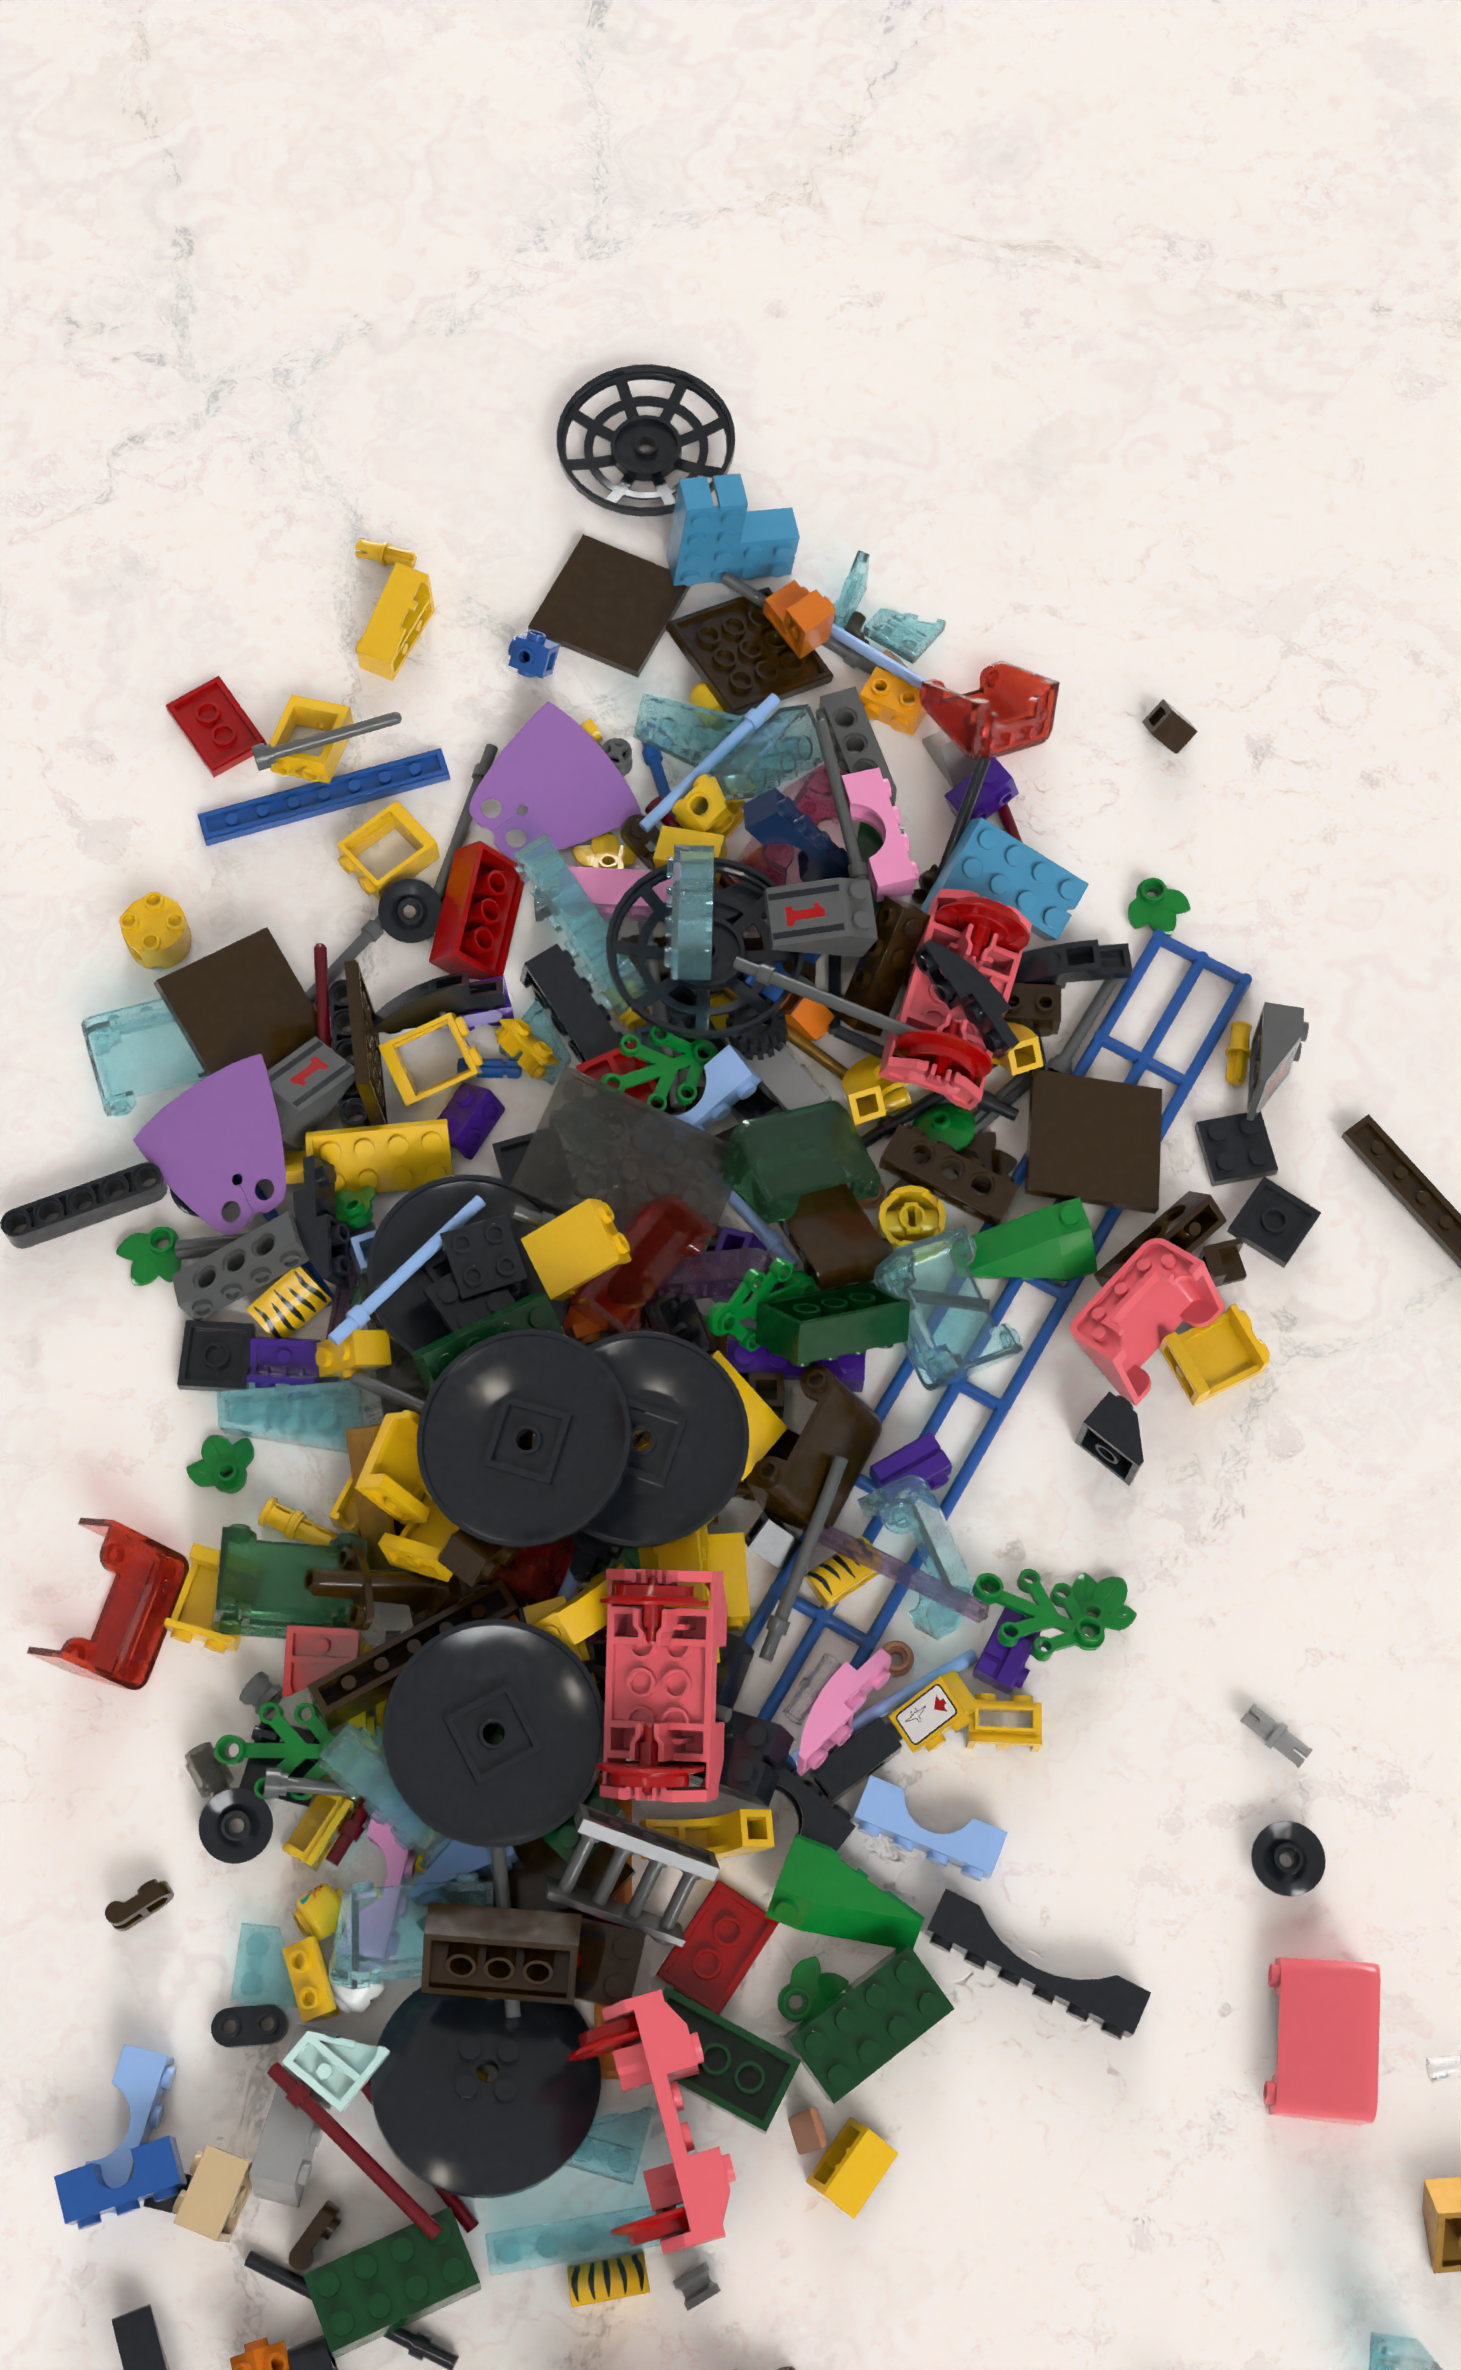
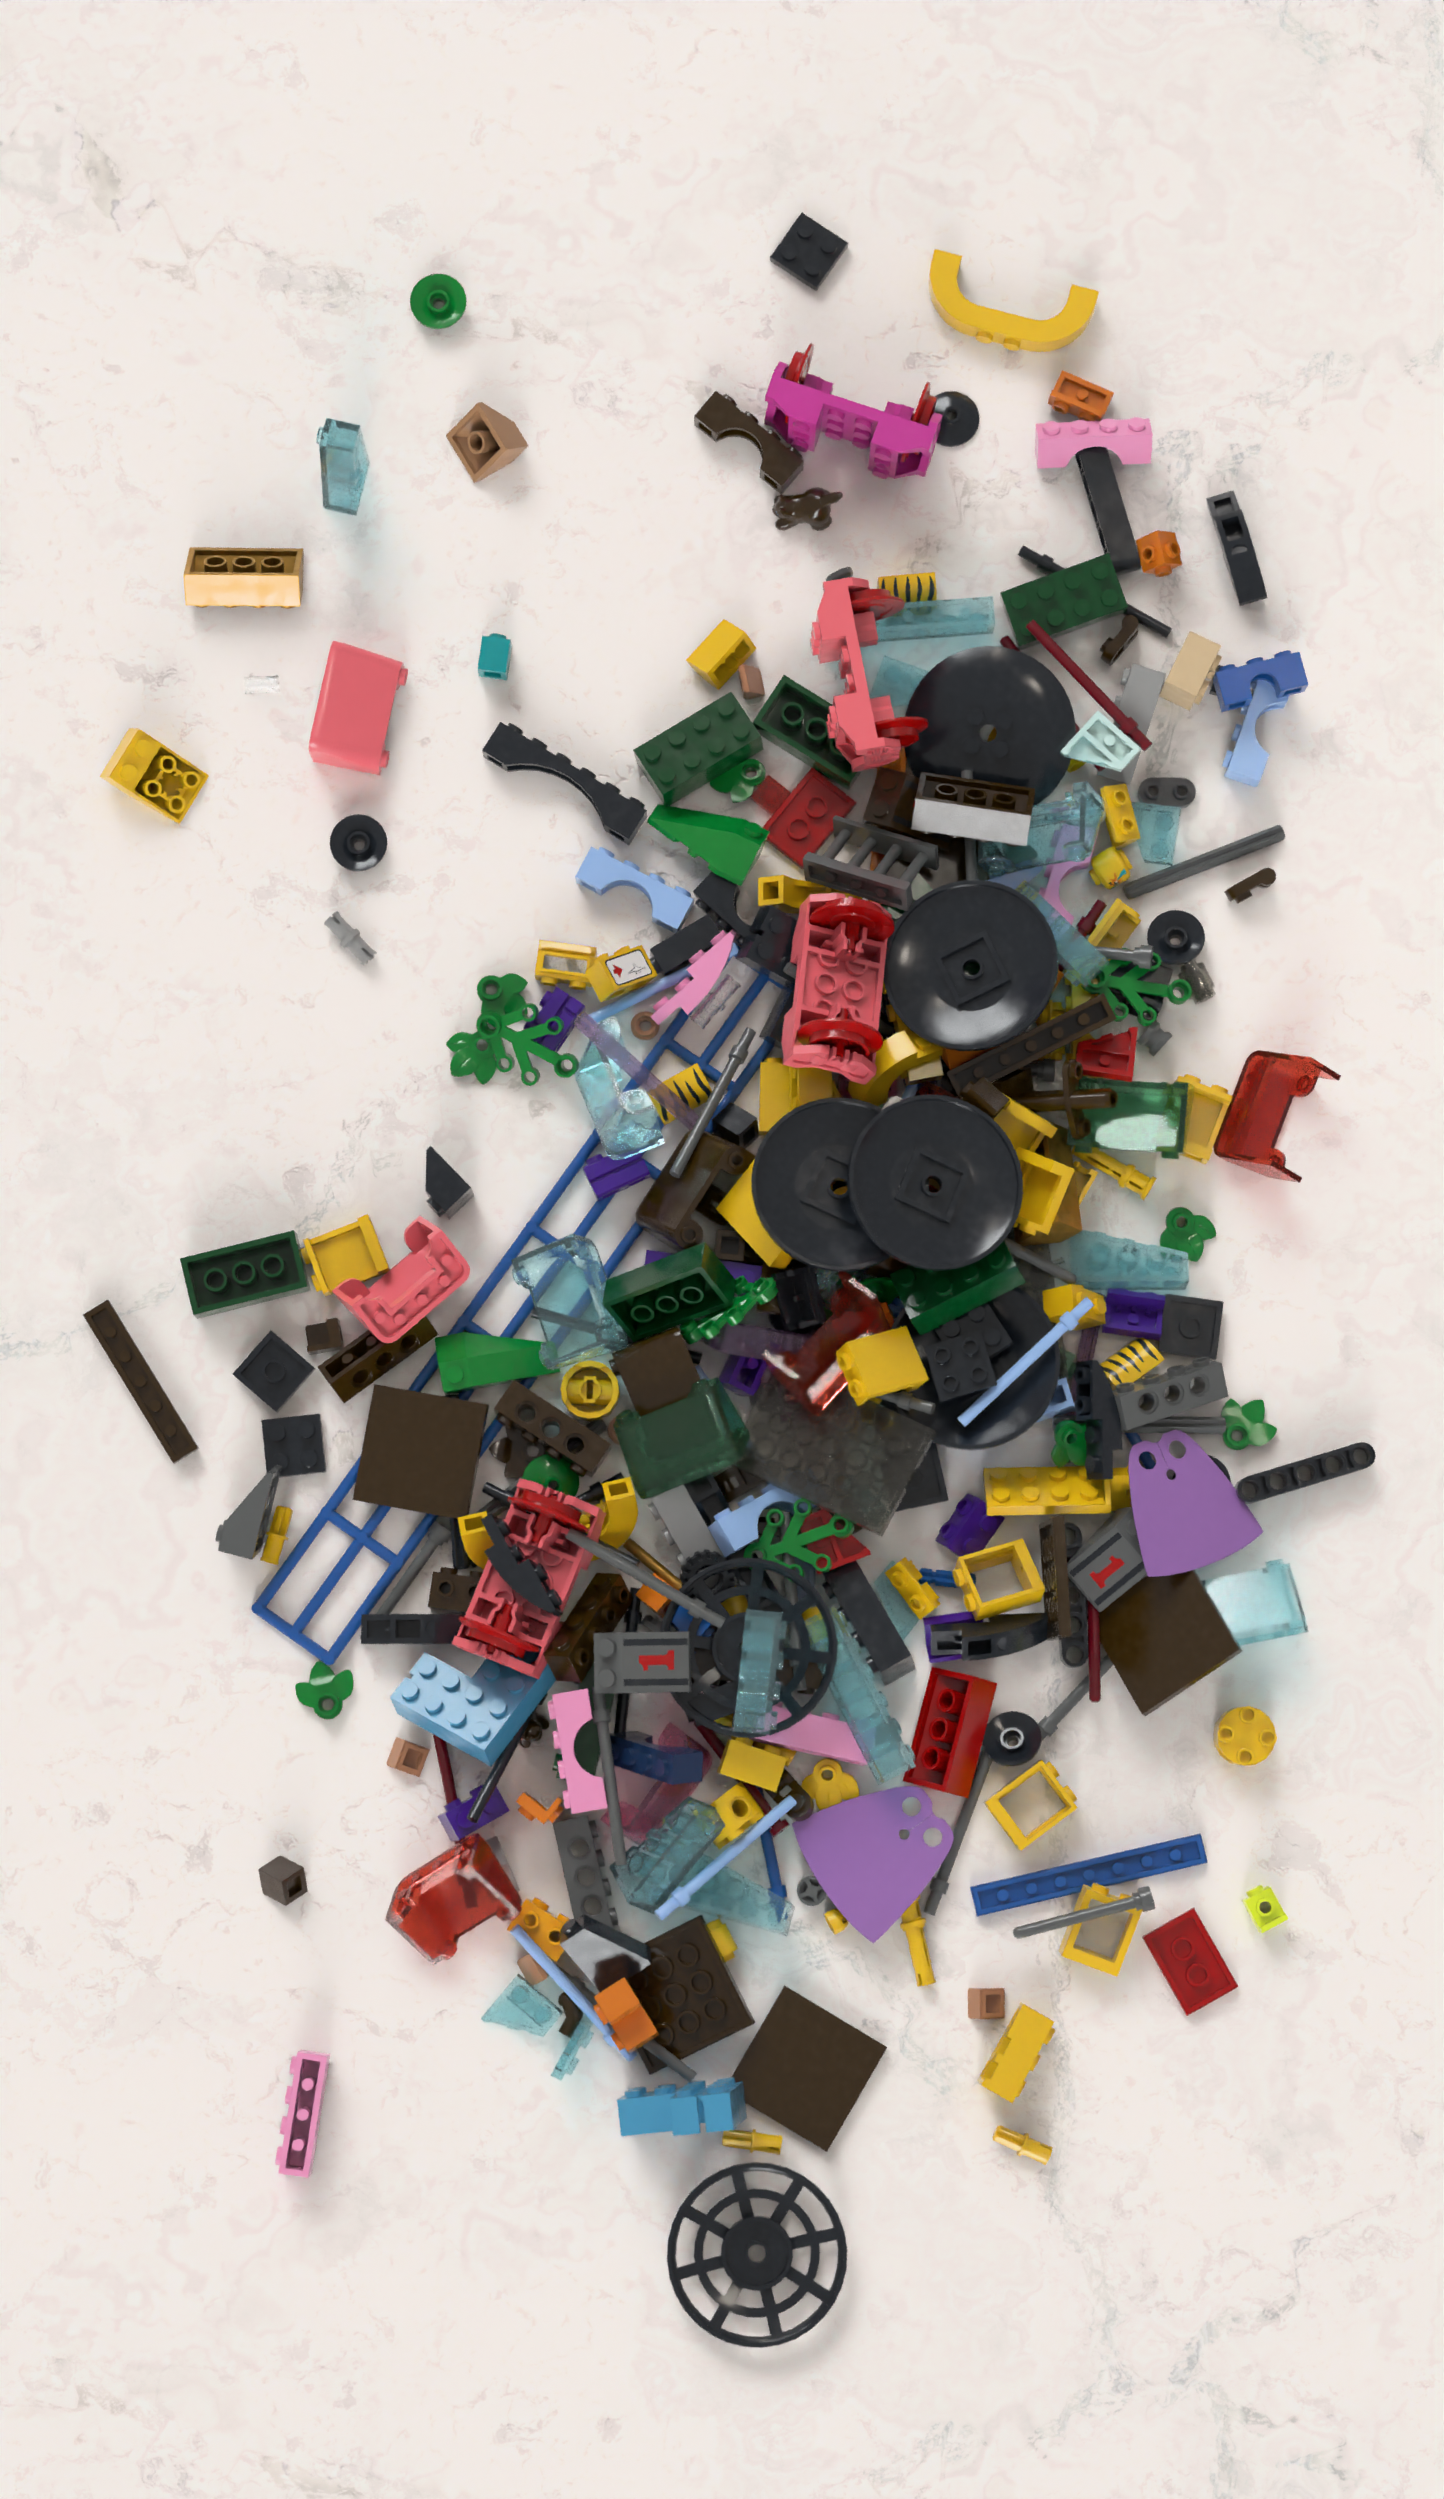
camera: 175 degrees left, 15 degrees up
blue brick [508,630,561,678] -> none
none -> dark green brick [180,1230,311,1319]
none -> bright pink brick [275,2050,330,2178]
none -> nougat slope [386,1737,430,1777]
none -> teal brick [477,633,512,680]
none -> green plate [477,973,528,1028]
none -> orange bracket [516,1792,565,1824]
none -> black slope [560,1914,651,1992]
none -> yellow axle [722,2129,782,2155]
none -> clear red plate [750,775,791,816]
none -> yellow pin [900,1895,936,1987]
none -> nougat slope [968,1988,1005,2019]
none -> dark grey axle [1123,825,1285,900]
none -> neon yellow brick [1242,1884,1288,1933]

